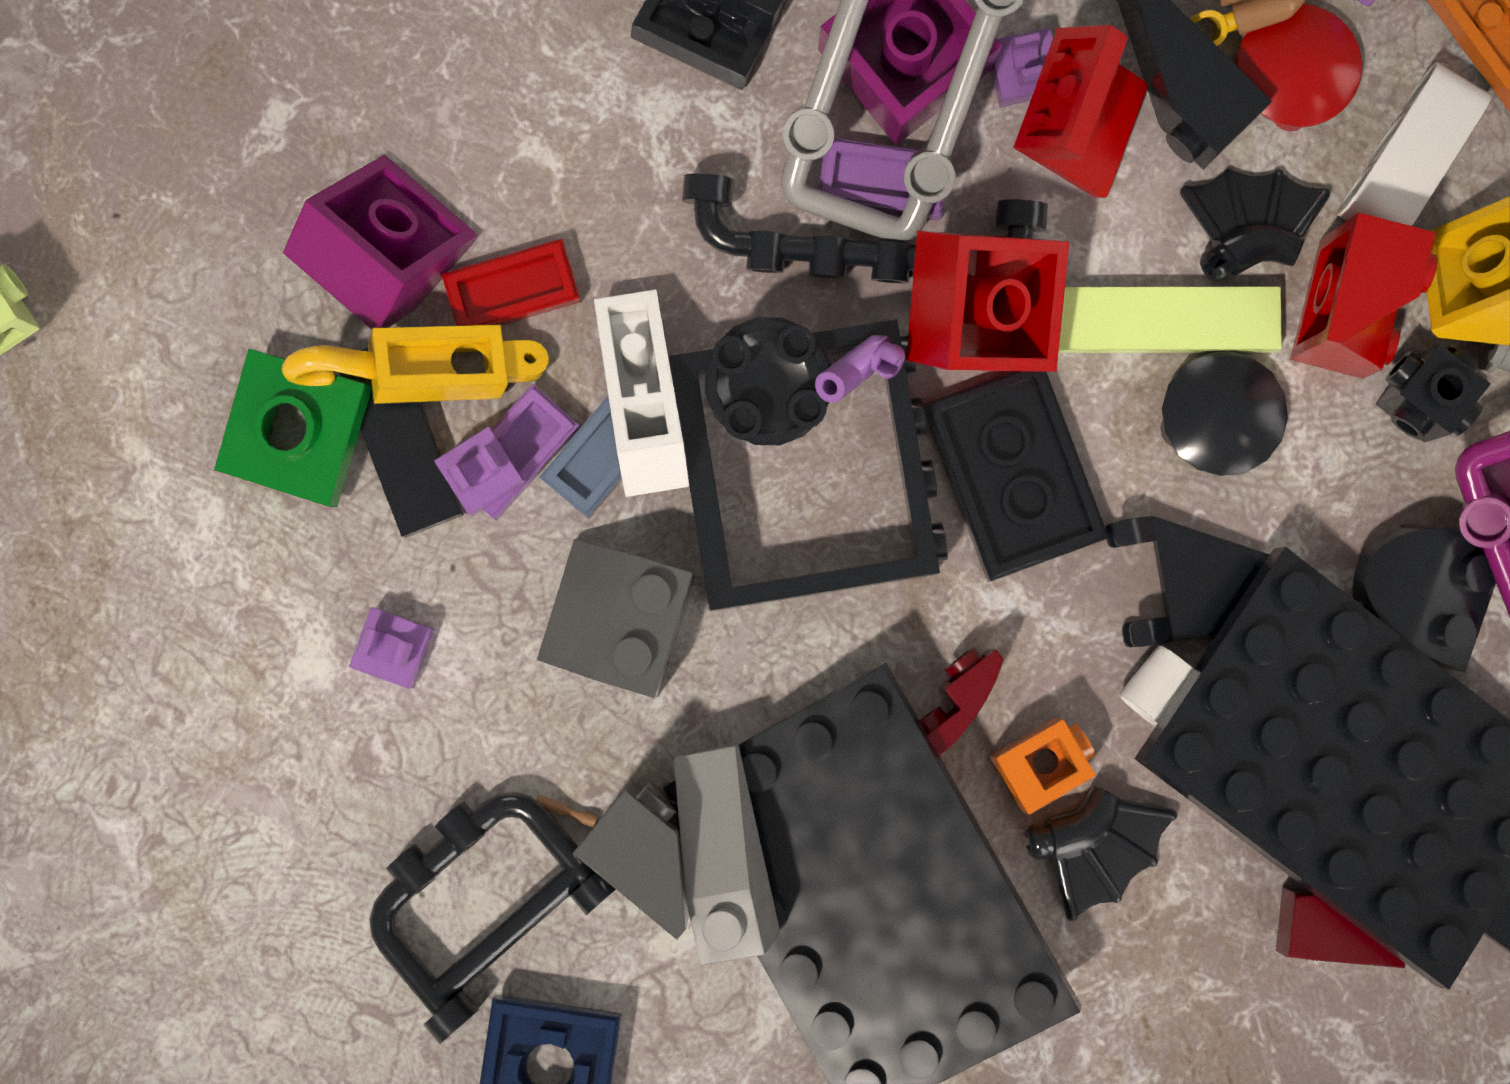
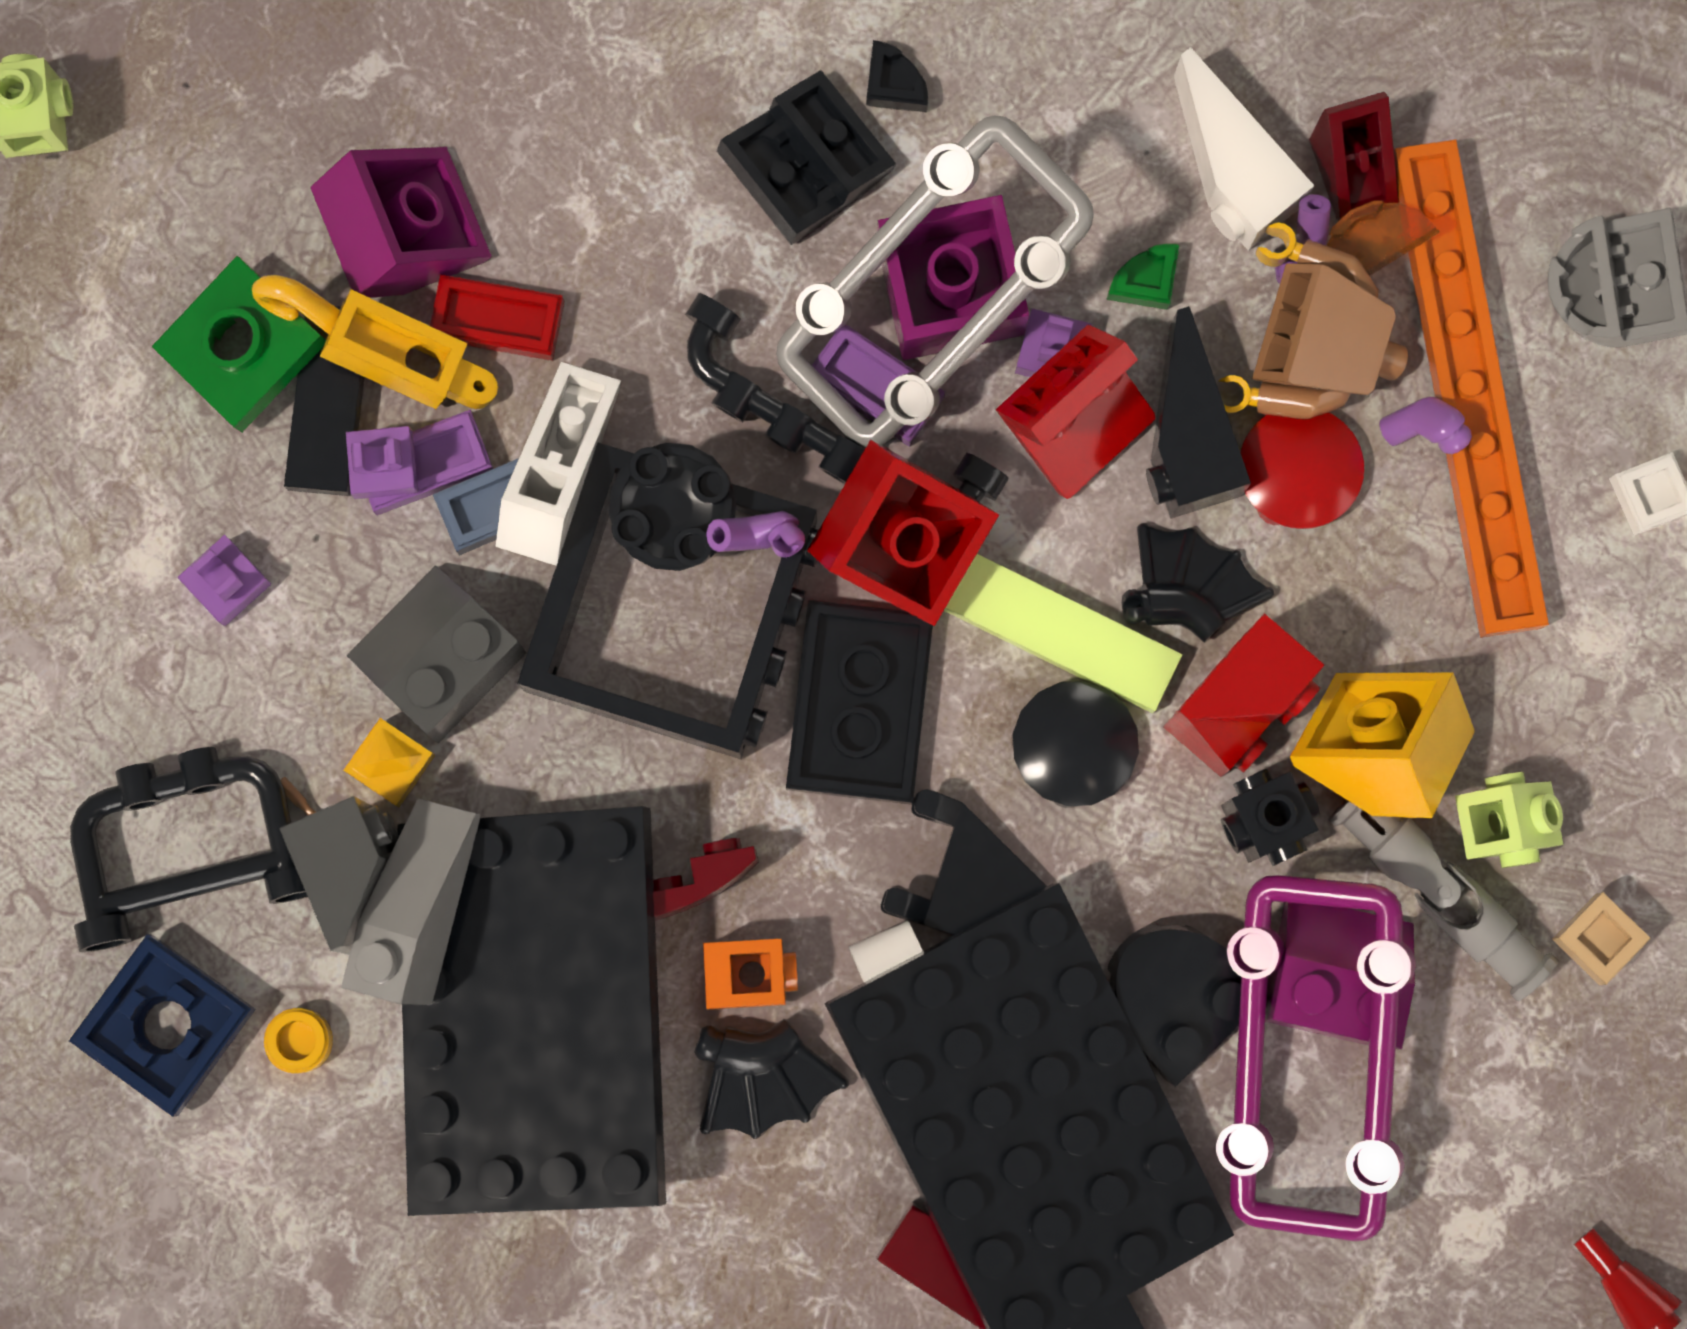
camera: 25 degrees right, 5 degrees down
white beam [1337,61,1492,226] -> none
none -> yellow tile [264,1008,333,1073]
none -> yellow tile [343,718,436,808]

